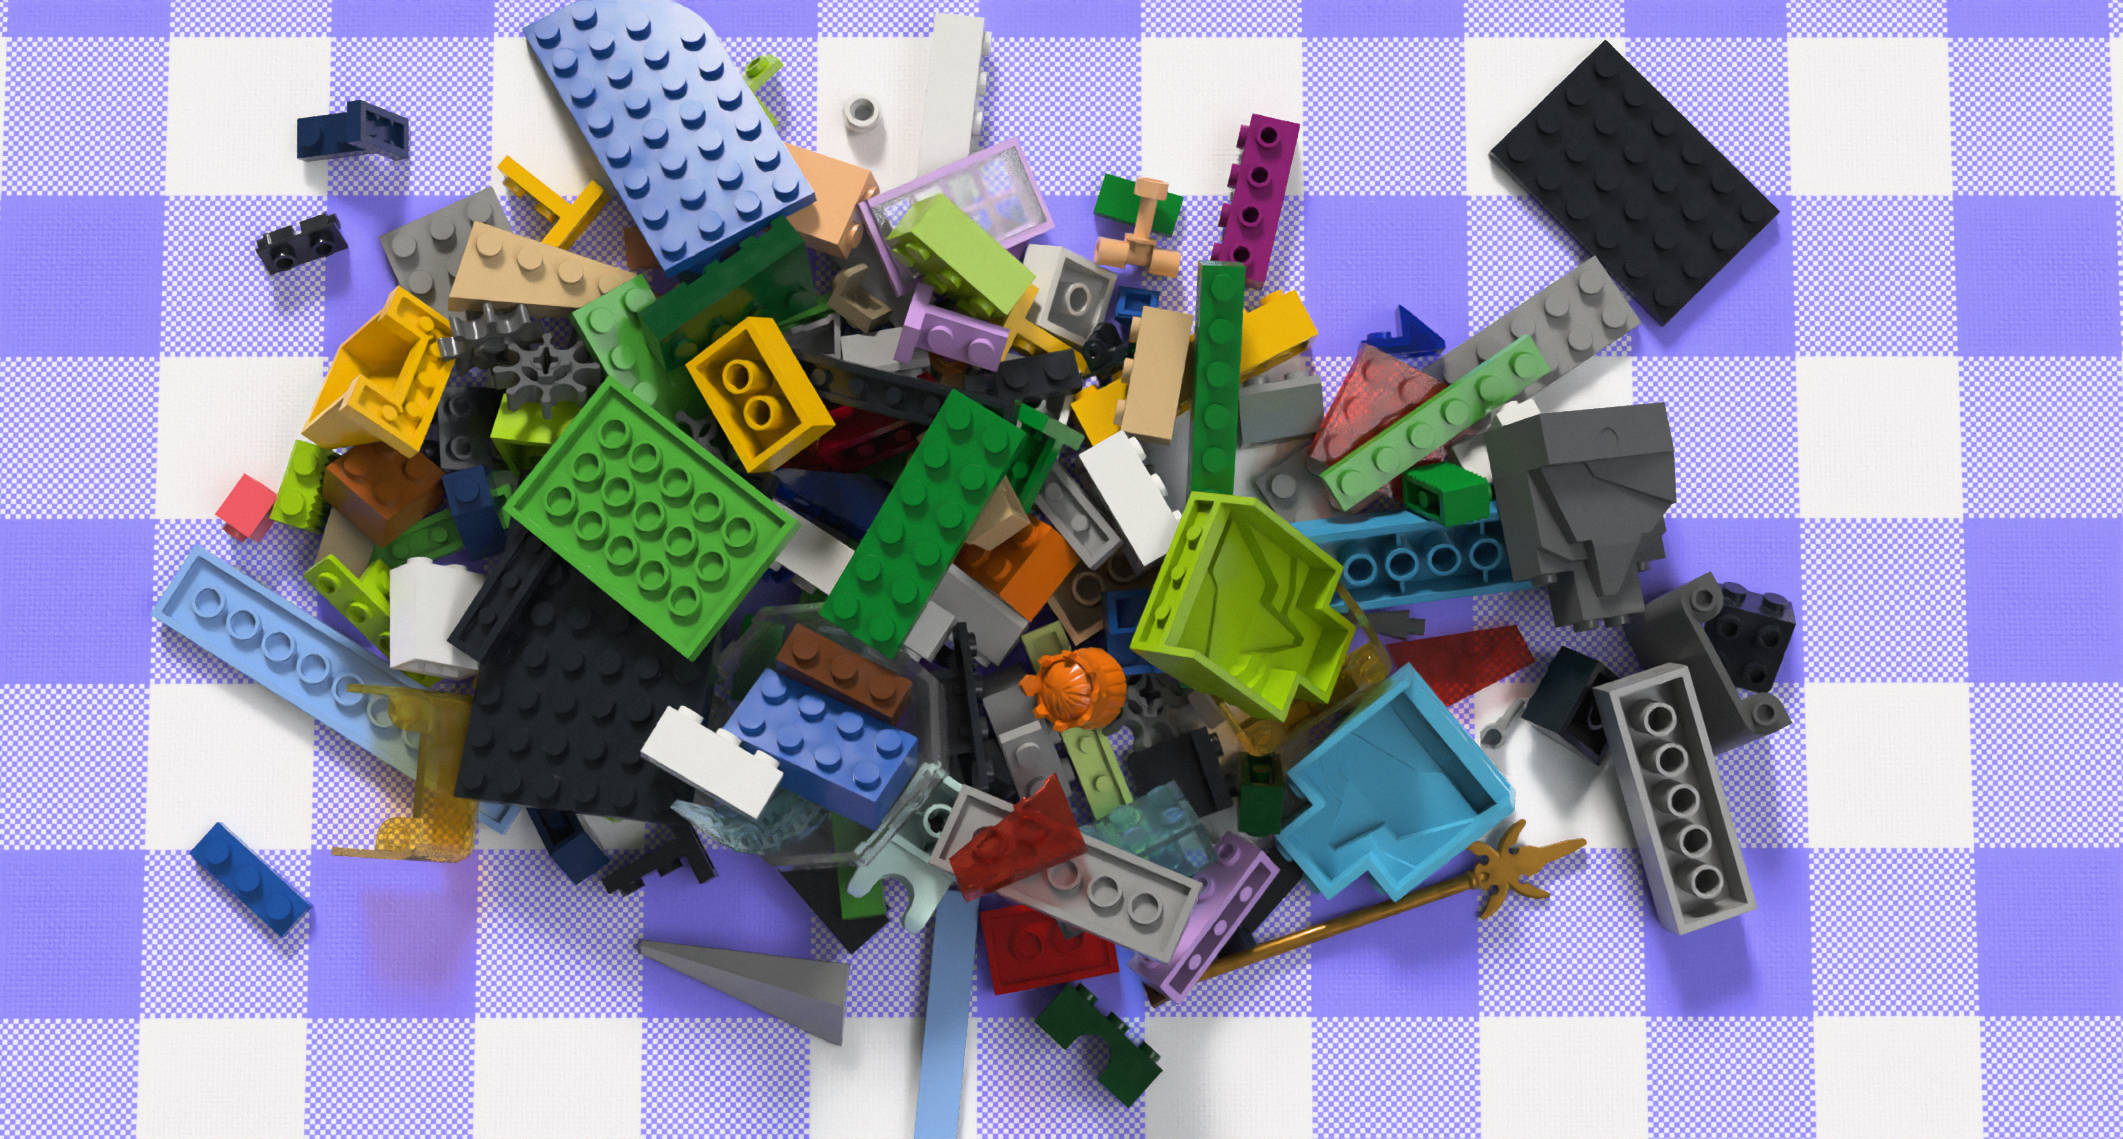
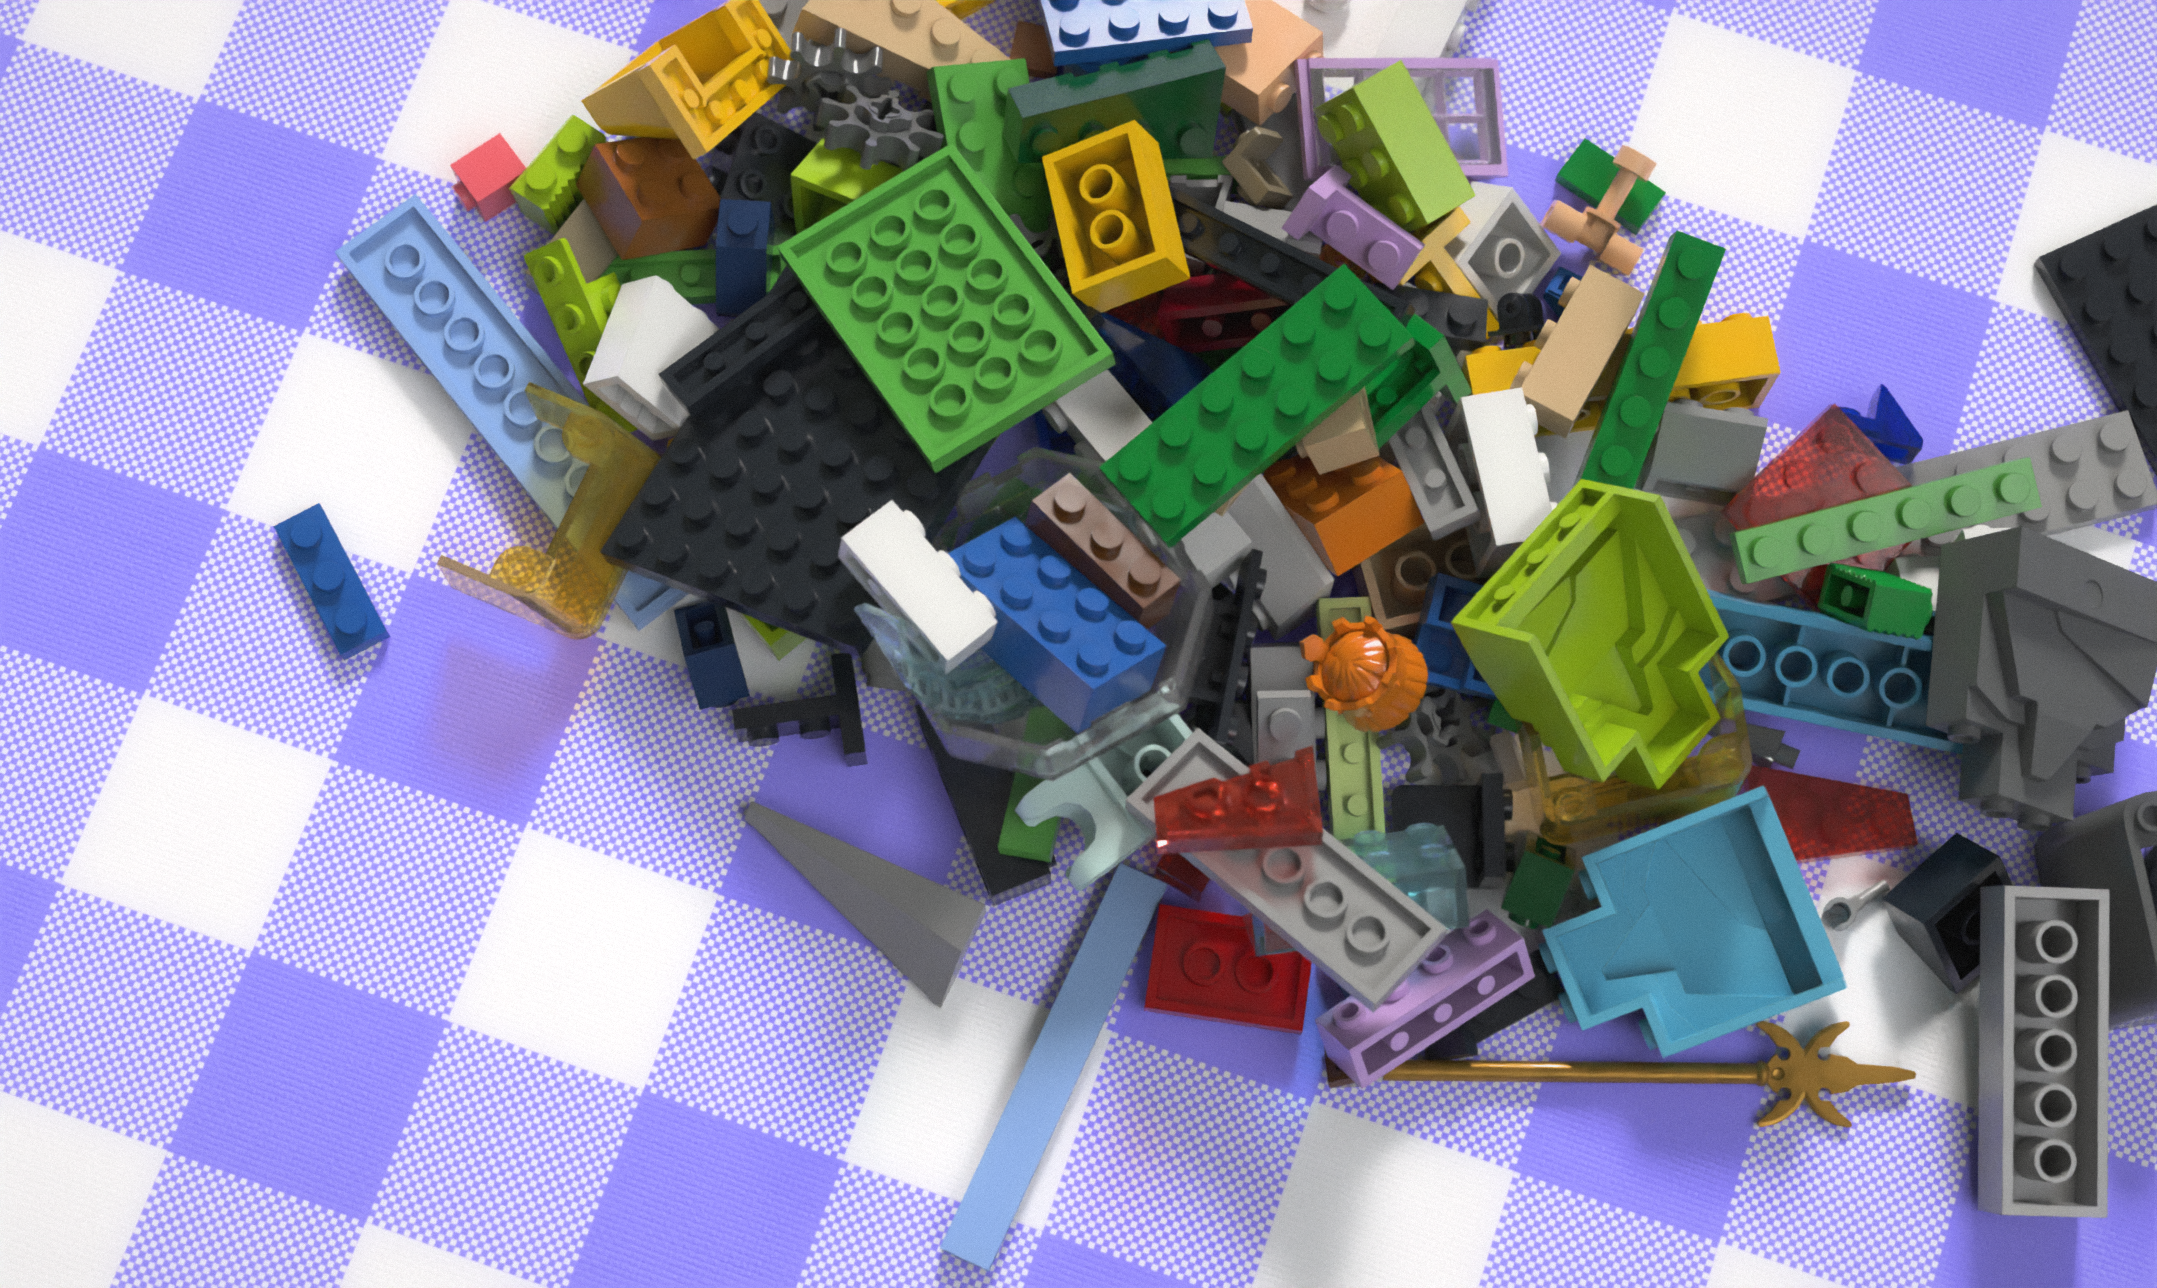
camera: 20 degrees right, 10 degrees down
dark green arch [1034,982,1163,1109] -> none
magenta brick [1210,113,1301,291] -> none

